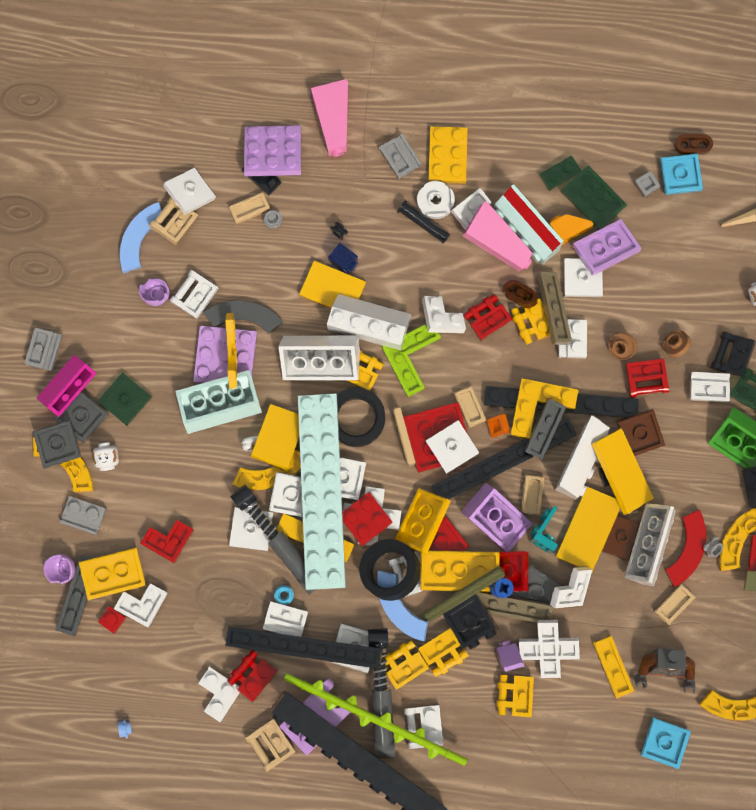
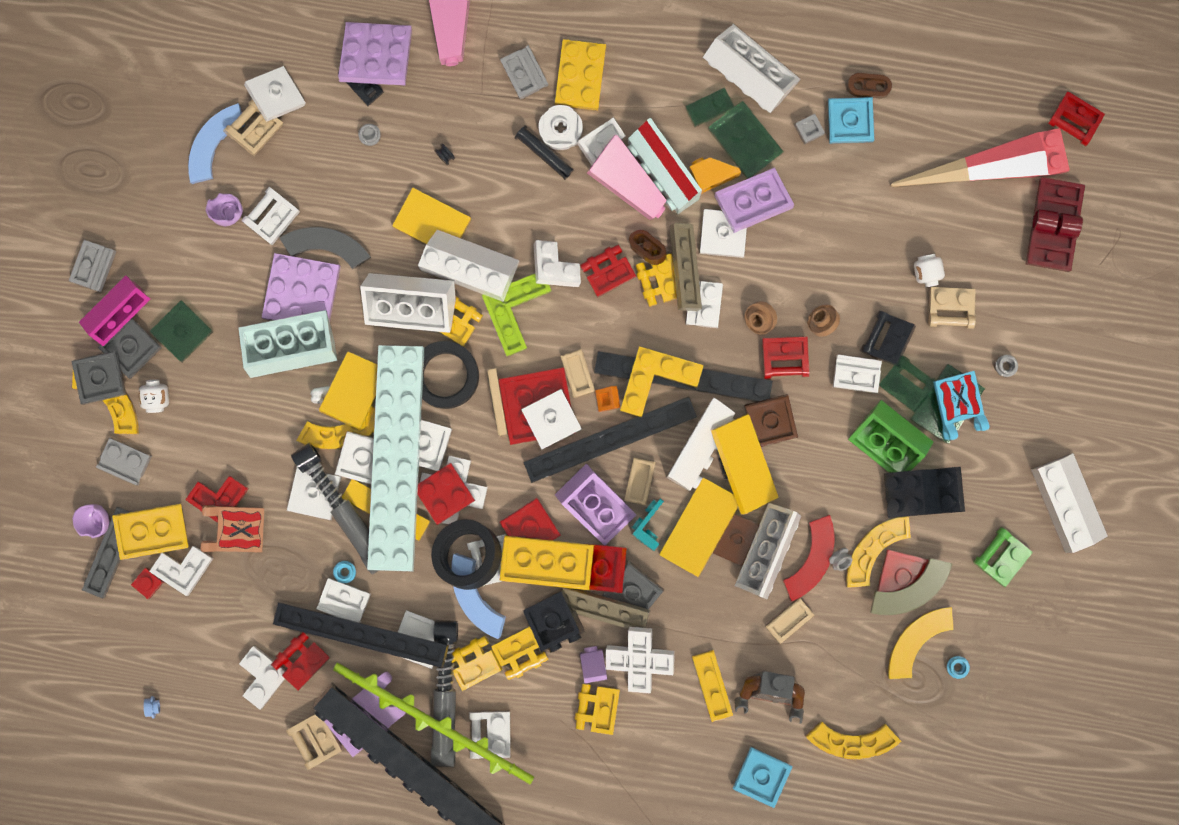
camera: 10 degrees right, 5 degrees up
yellow tile [225,313,238,389] -> none
tan tile [229,192,271,225] -> none
clear blue brick [328,243,359,274] -> none
yellow tile [394,488,451,554] -> none
olive axle [422,566,505,623] -> none
blue wheel [490,578,513,598] -> none
dark grey plate [524,398,566,459] -> none
white plate [550,567,592,608] -> none
none -> flag [200,505,264,552]
none -> white slope [703,24,800,113]

